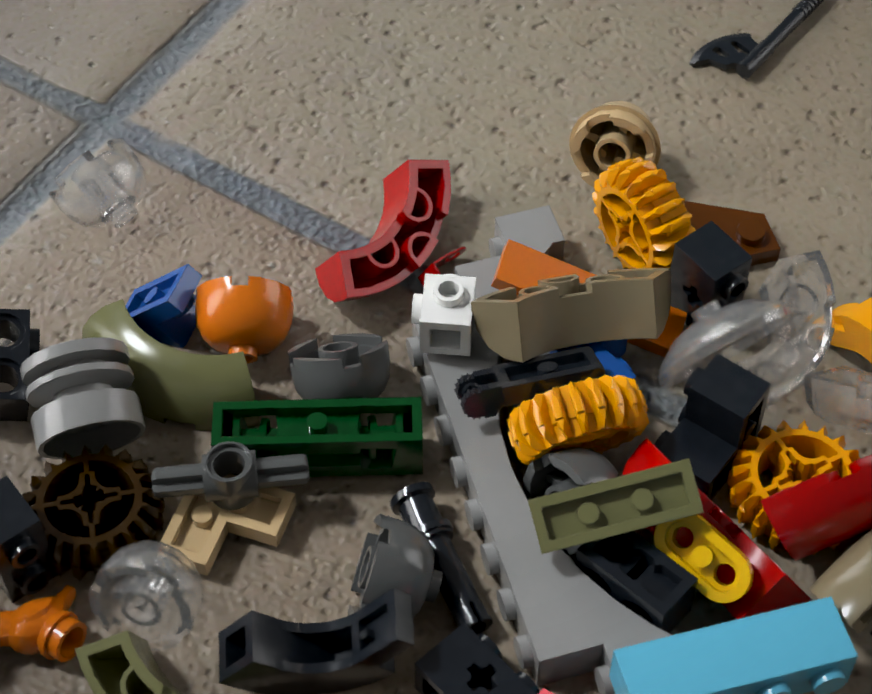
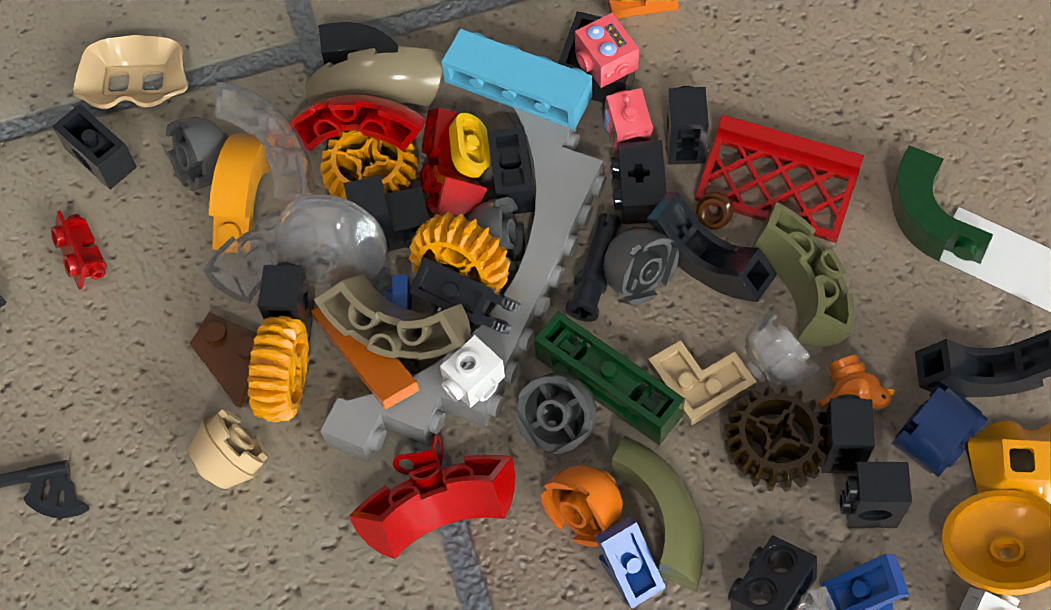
camera: 135 degrees left, 10 degrees up
light grey wheel [20,337,146,460] -> none
dark grey axle [151,441,310,510] -> none
olive plate [528,458,704,554] -> none

